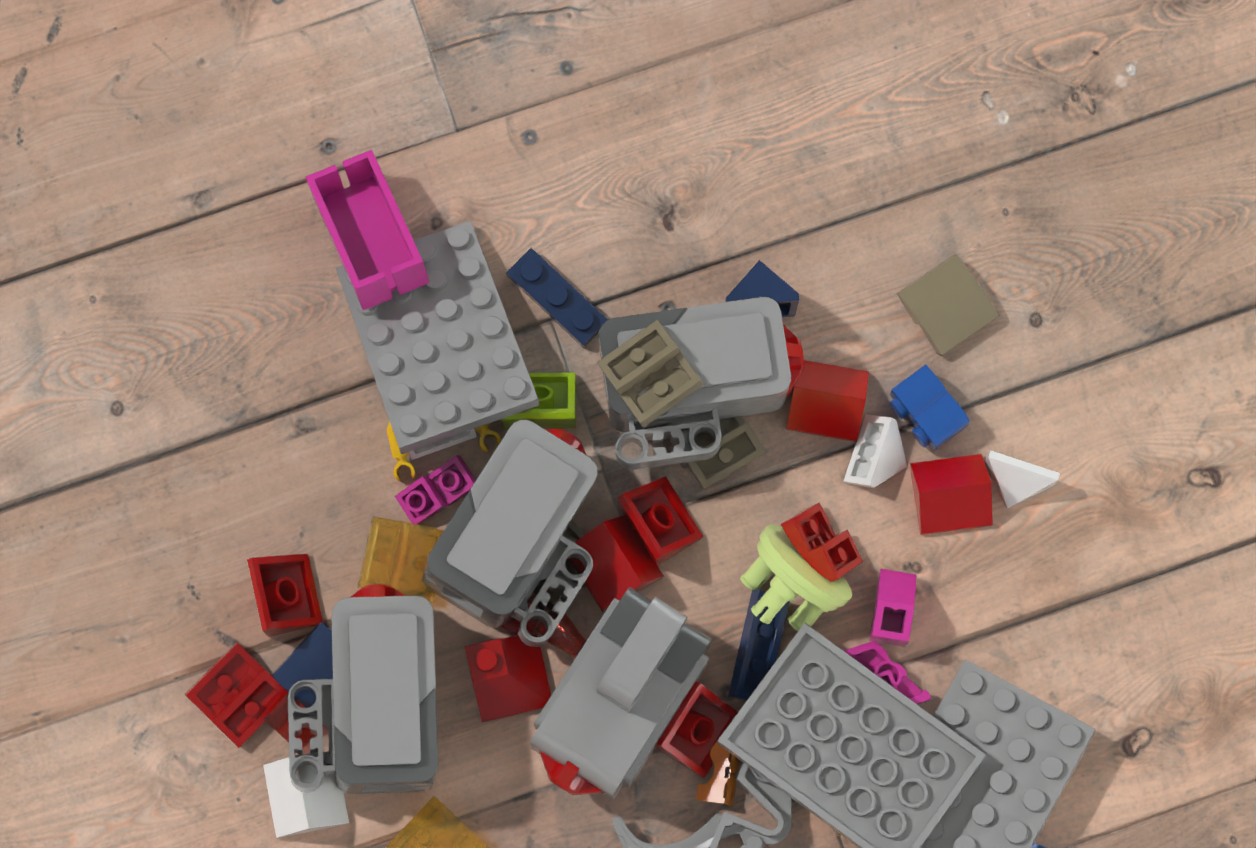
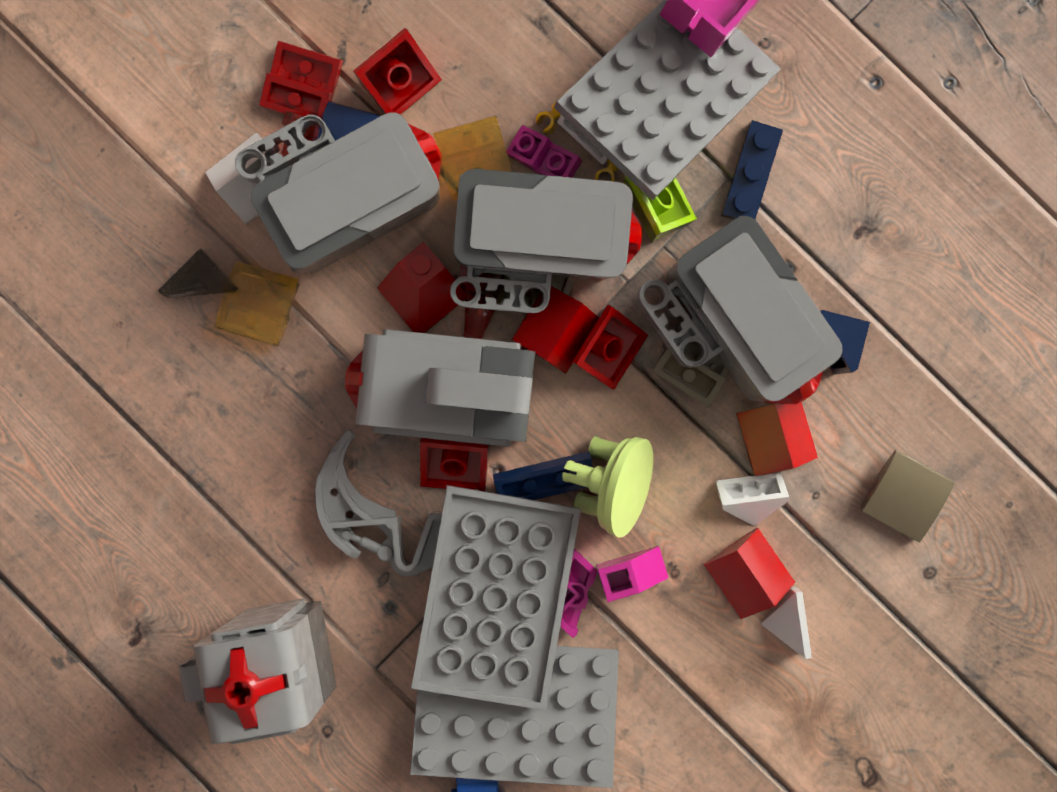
camera: 70 degrees right, 10 degrees up
dark tan slope [597,320,704,428] -> none
orange piece [696,742,740,807] -> none
red slope [781,502,863,582] -> none
blue brick [889,364,970,451] -> none

